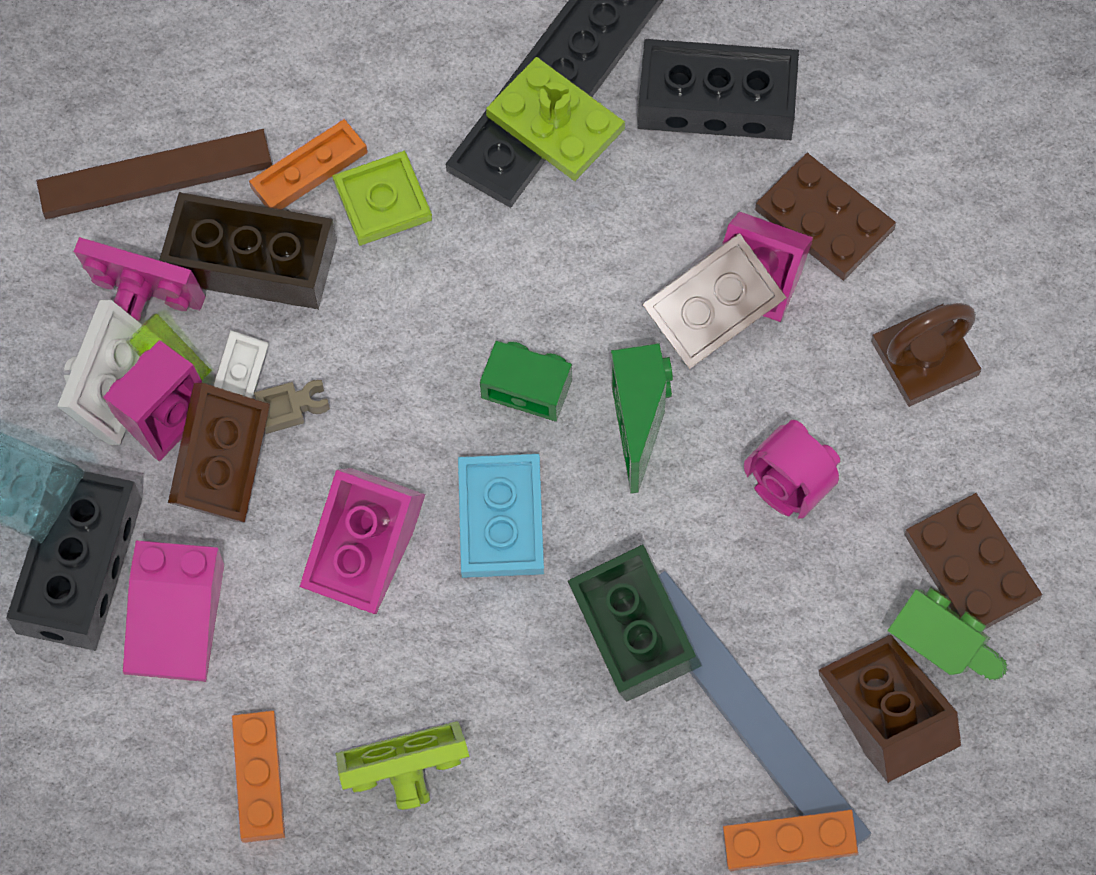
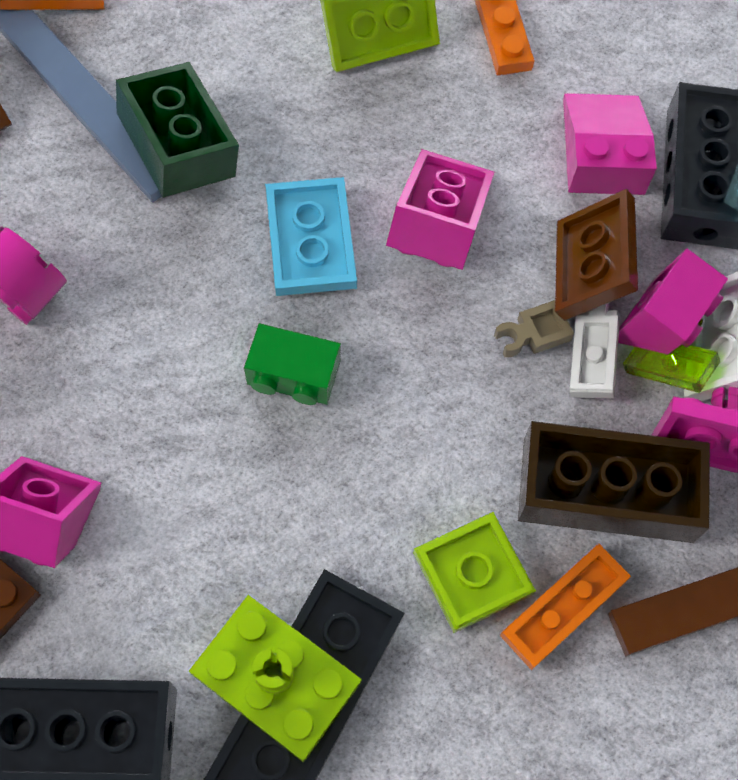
camera: 170 degrees right, 0 degrees up
green slope [611,343,673,494] -> none
plate [642,233,787,369] -> none

